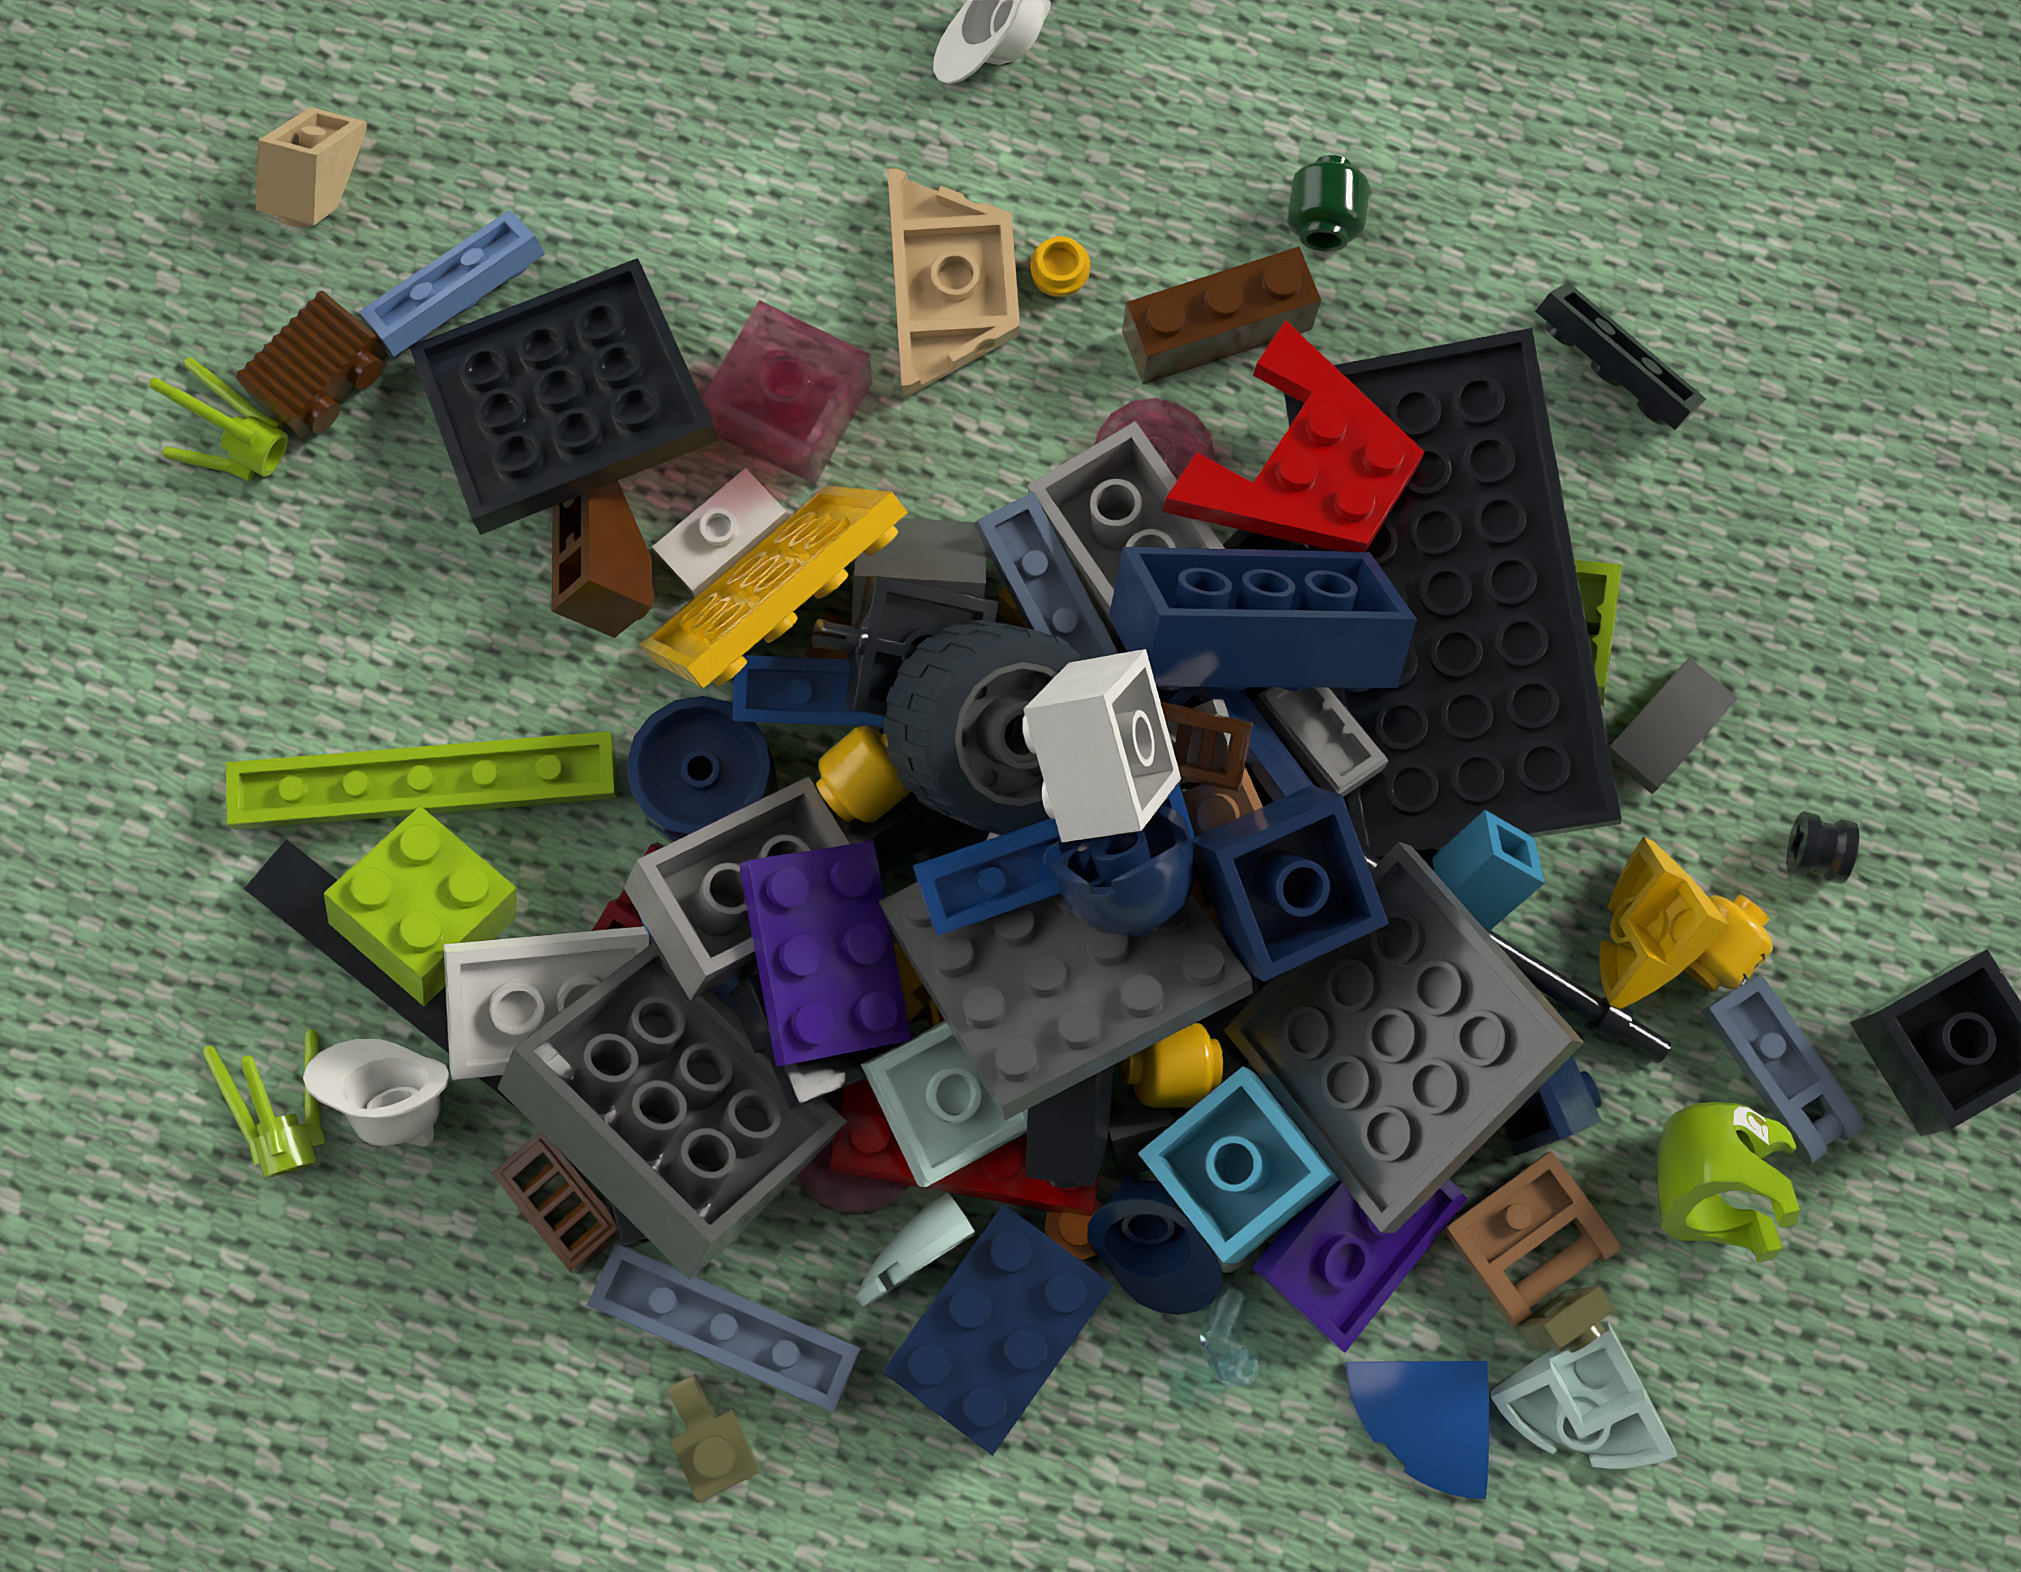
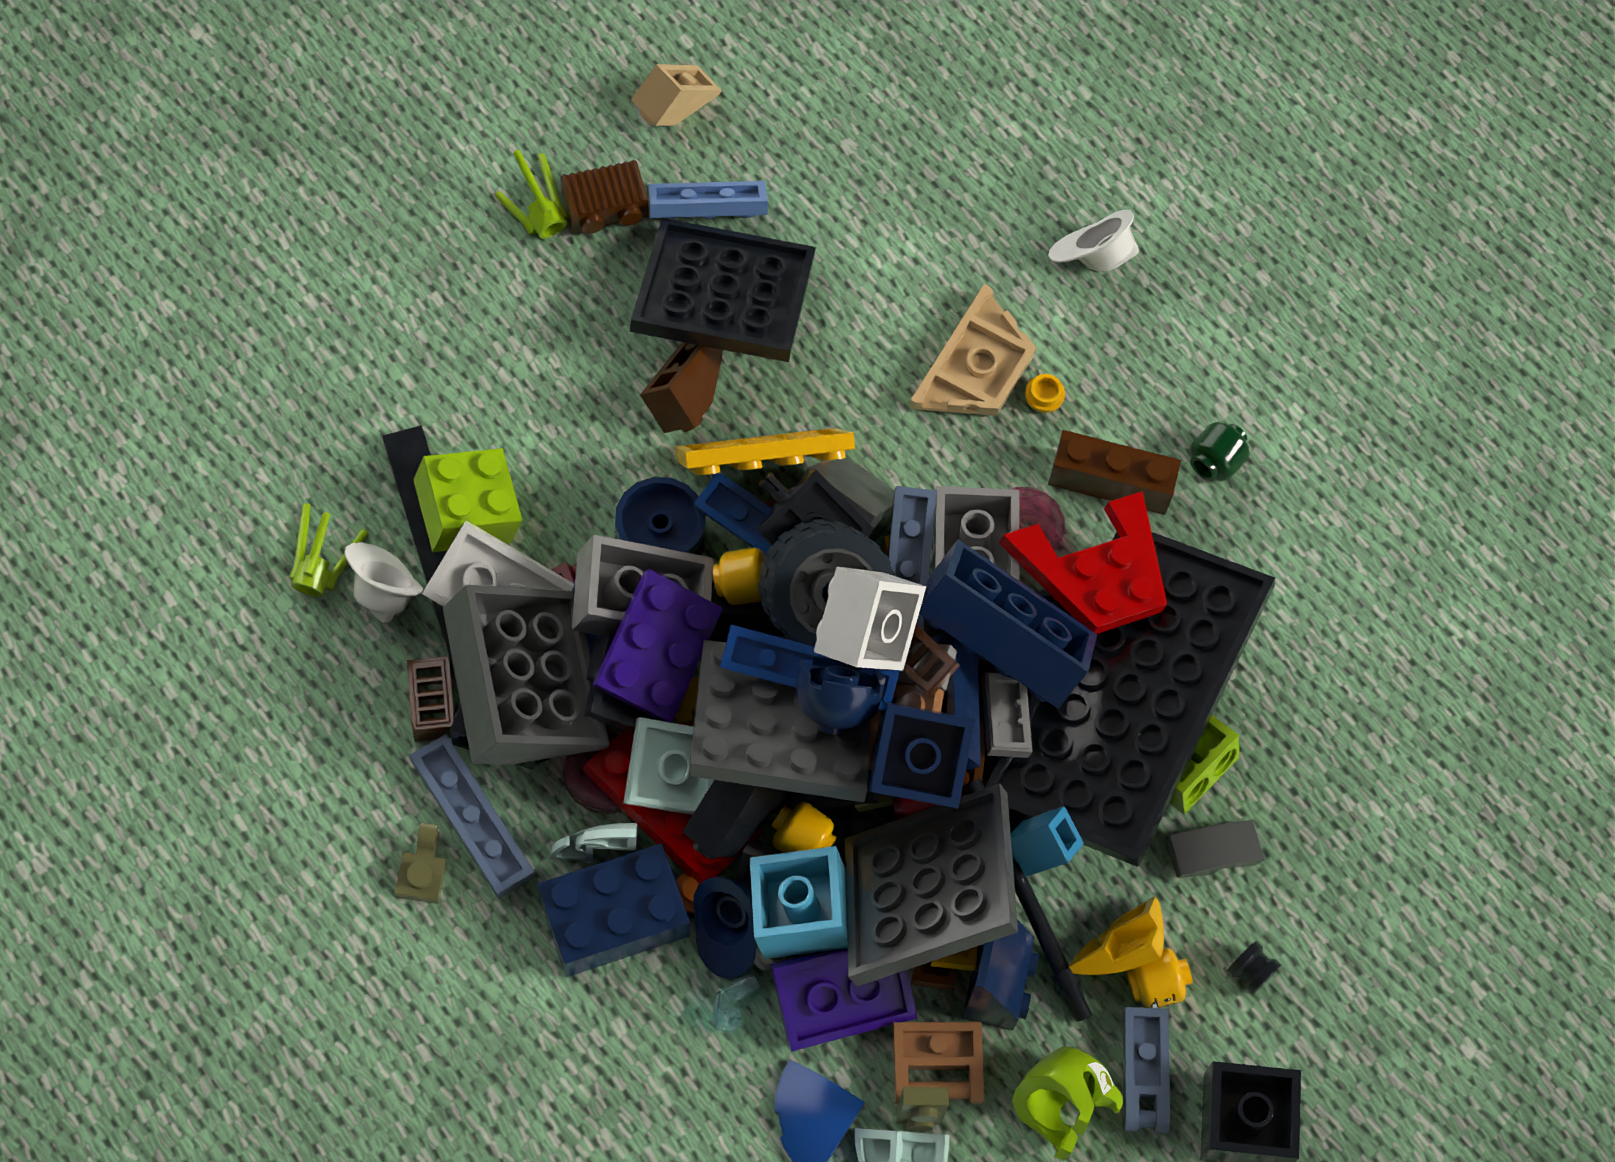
camera: 30 degrees right, 10 degrees down
lime plate [226,731,618,830] -> none
white plate [652,468,788,597] -> none
clear pink brick [702,300,873,485] -> none
black plate [1535,282,1706,430] -> none

